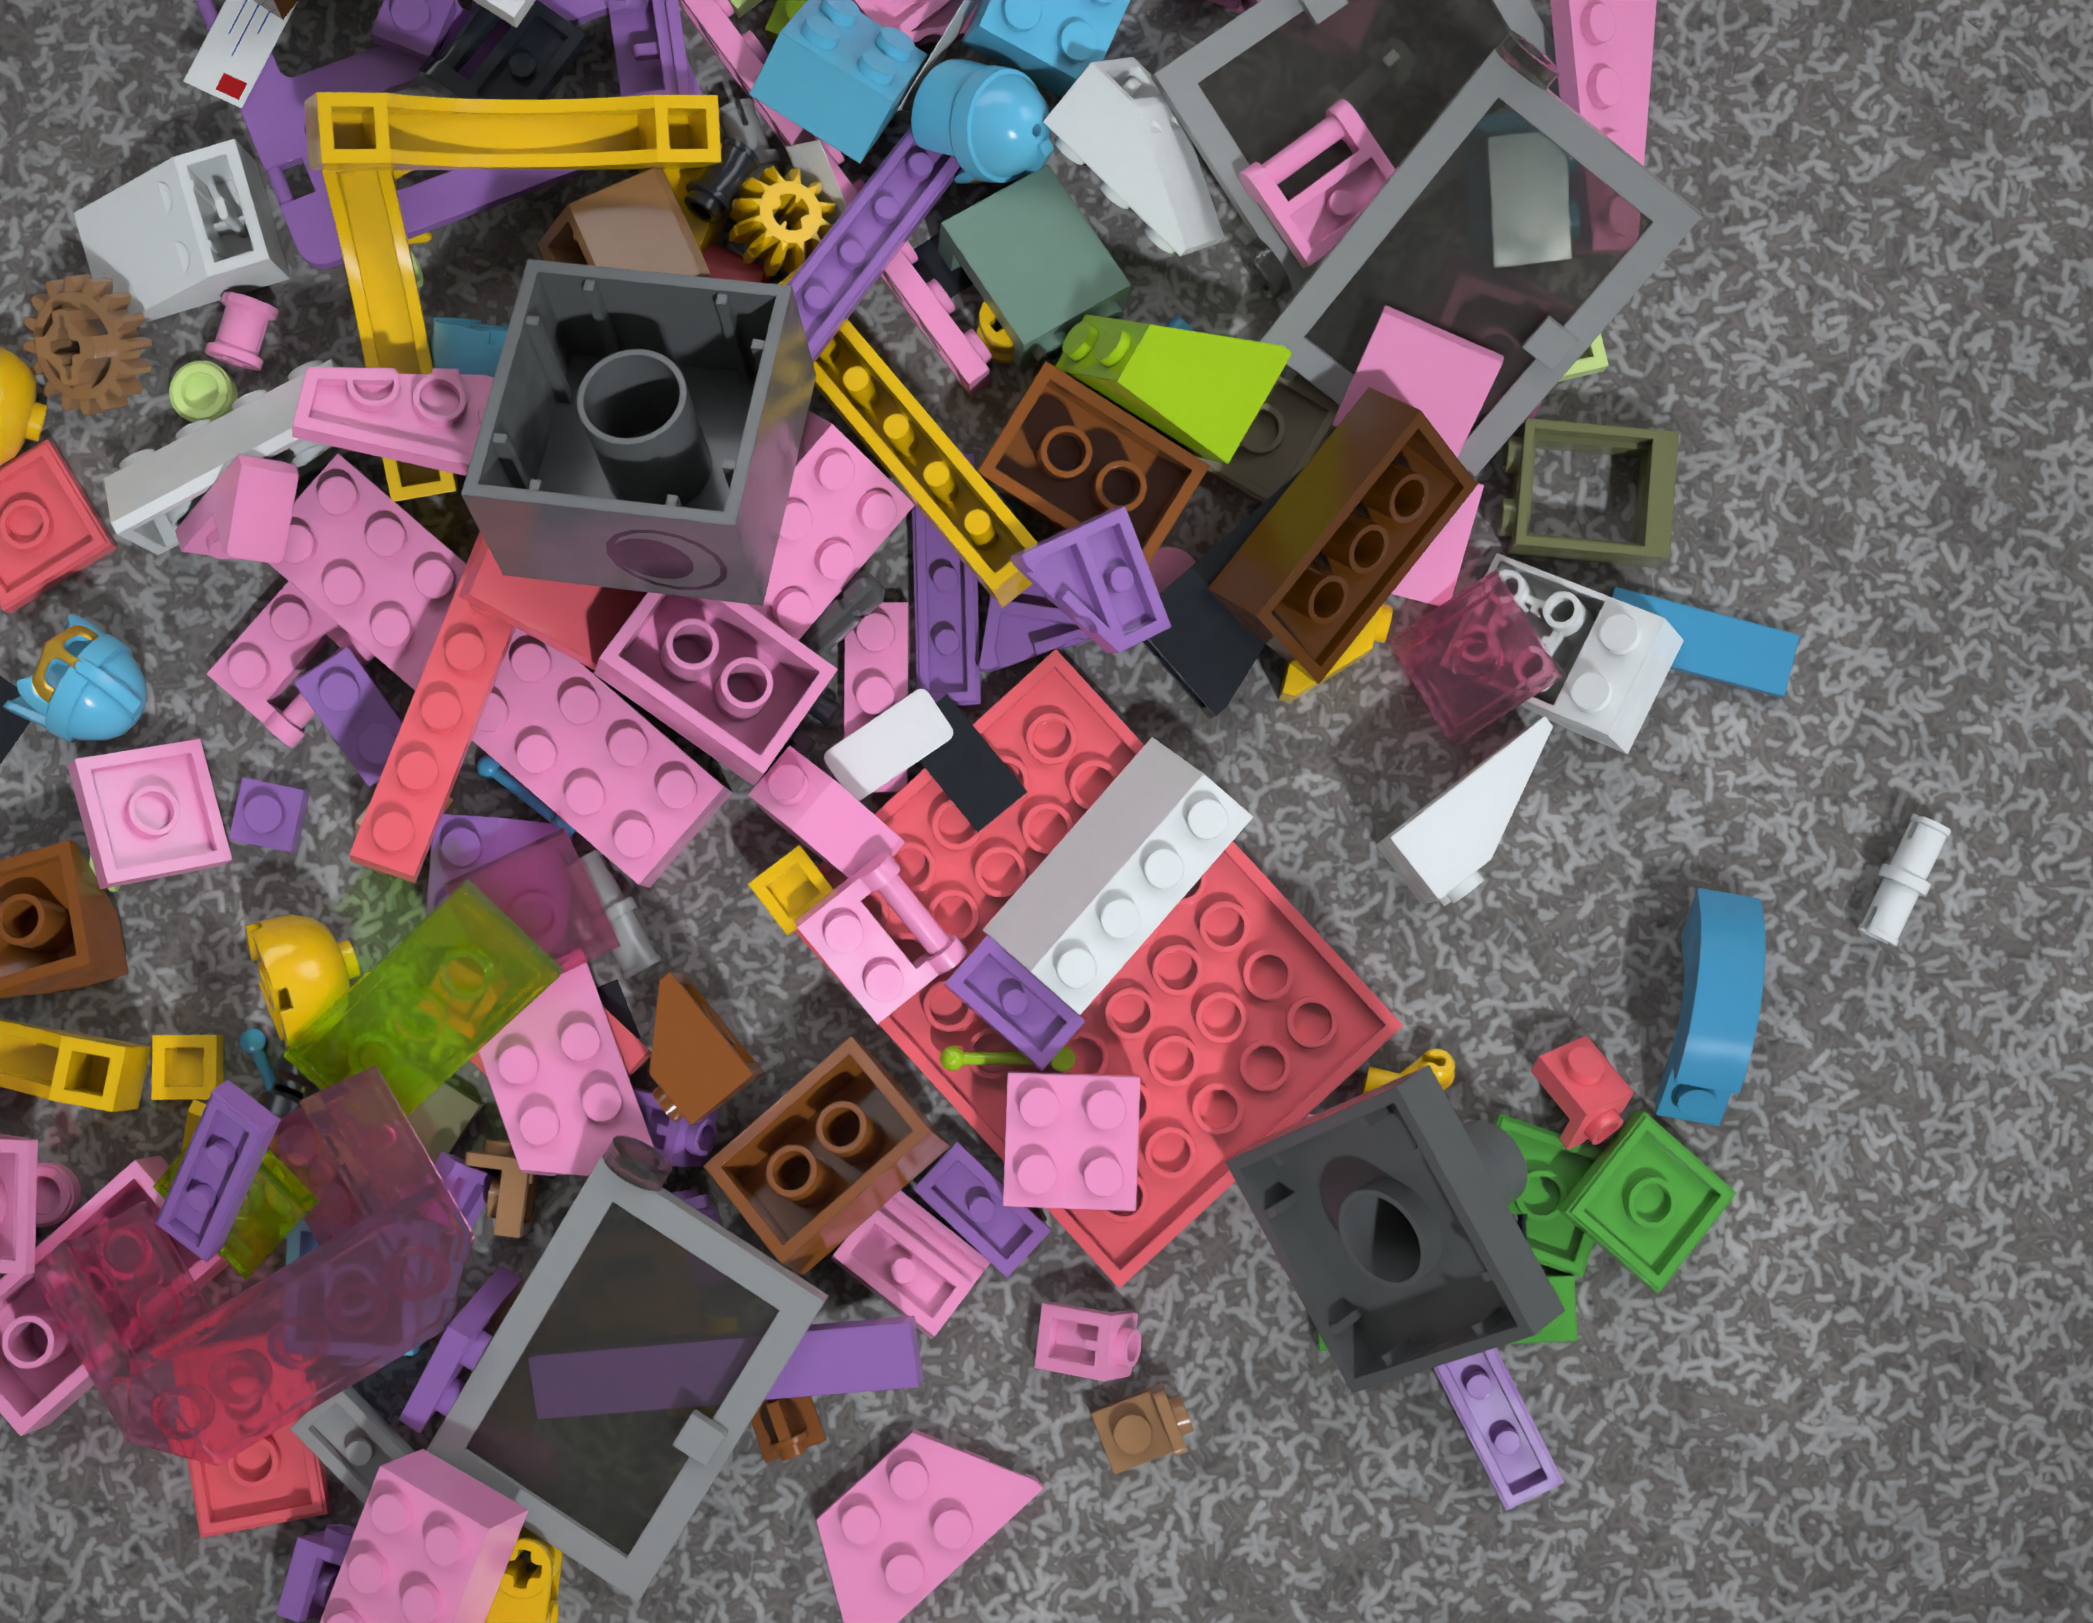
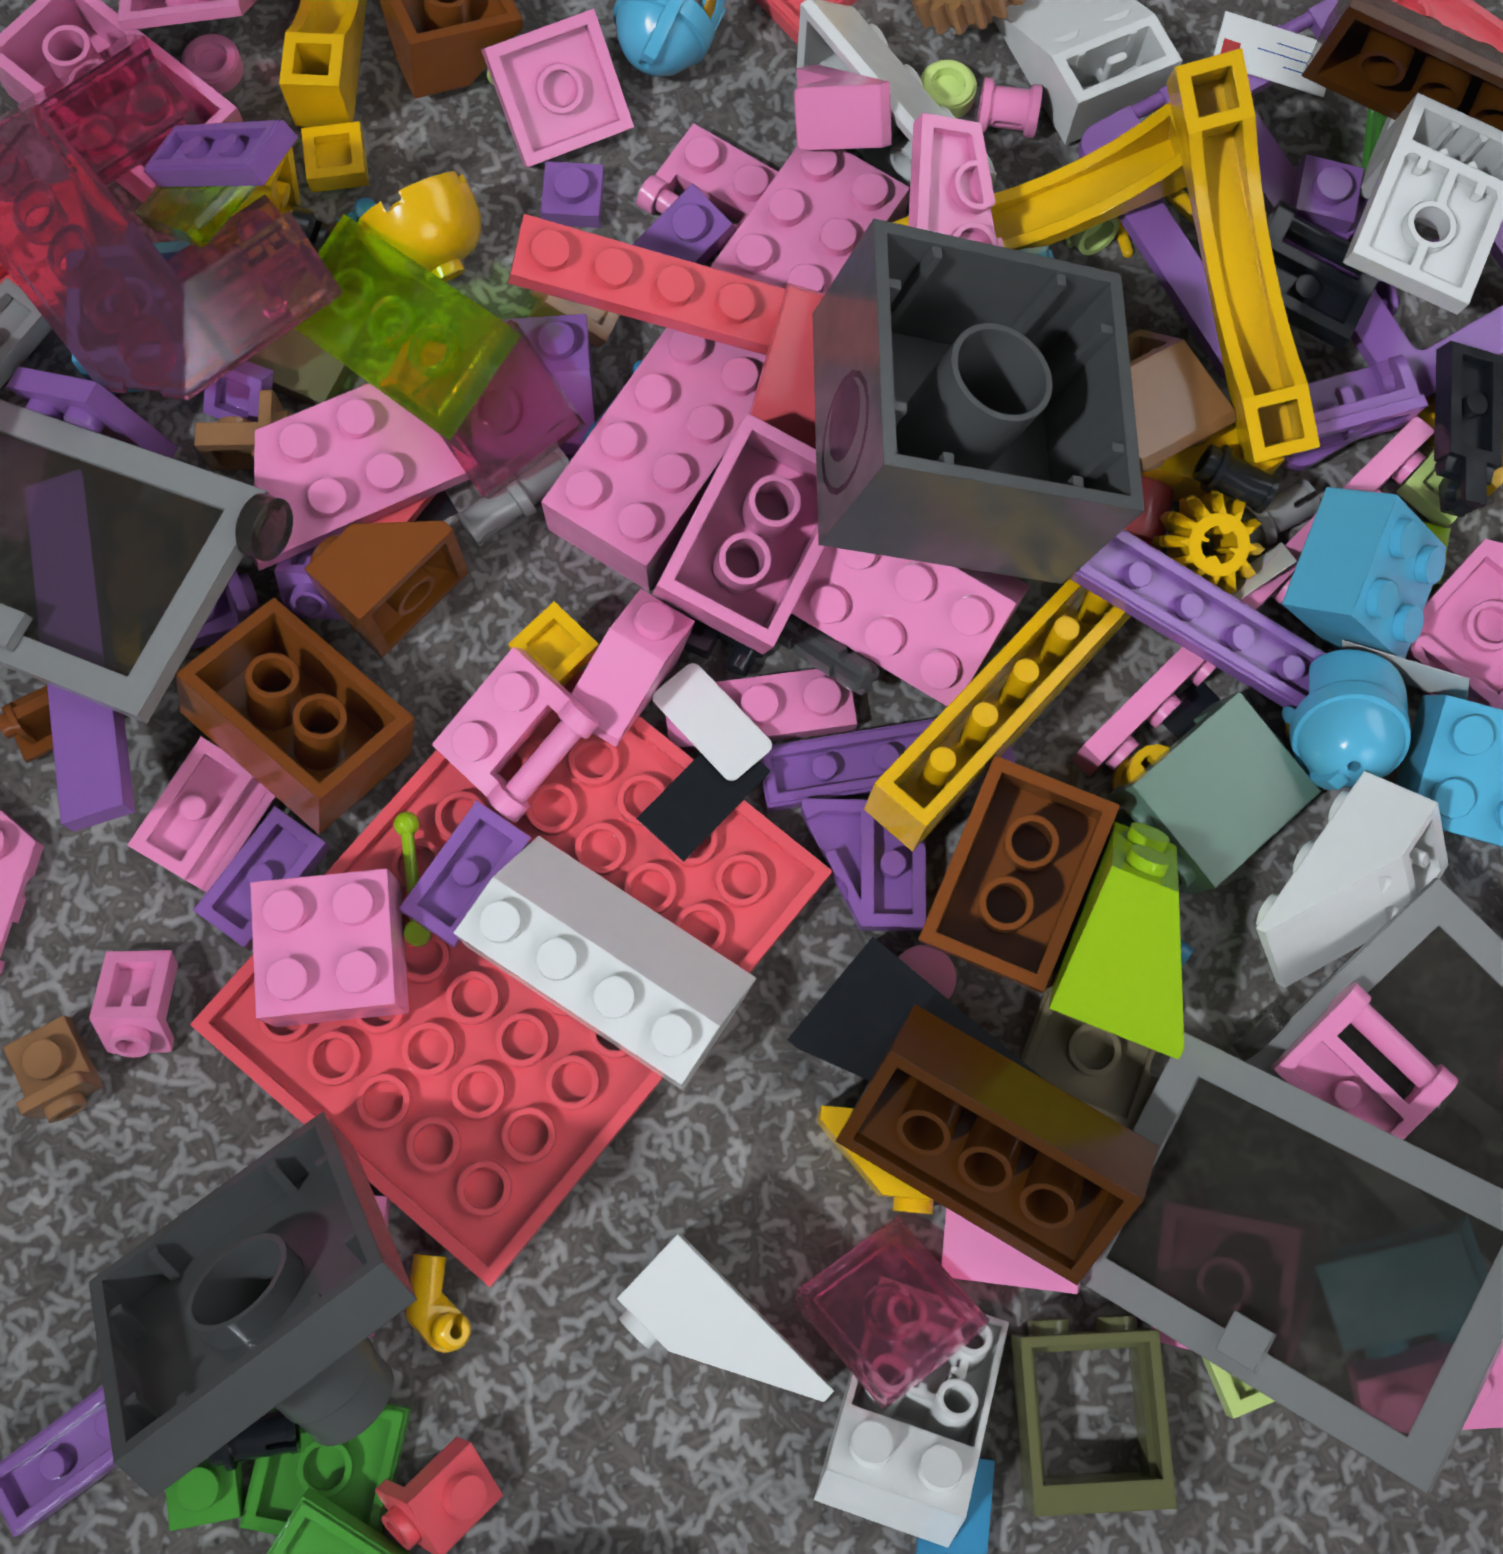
camera: 75 degrees right, 10 degrees down
medium lavender wing [1010,506,1172,654] -> none
bright pink tile [1332,305,1504,458] -> none

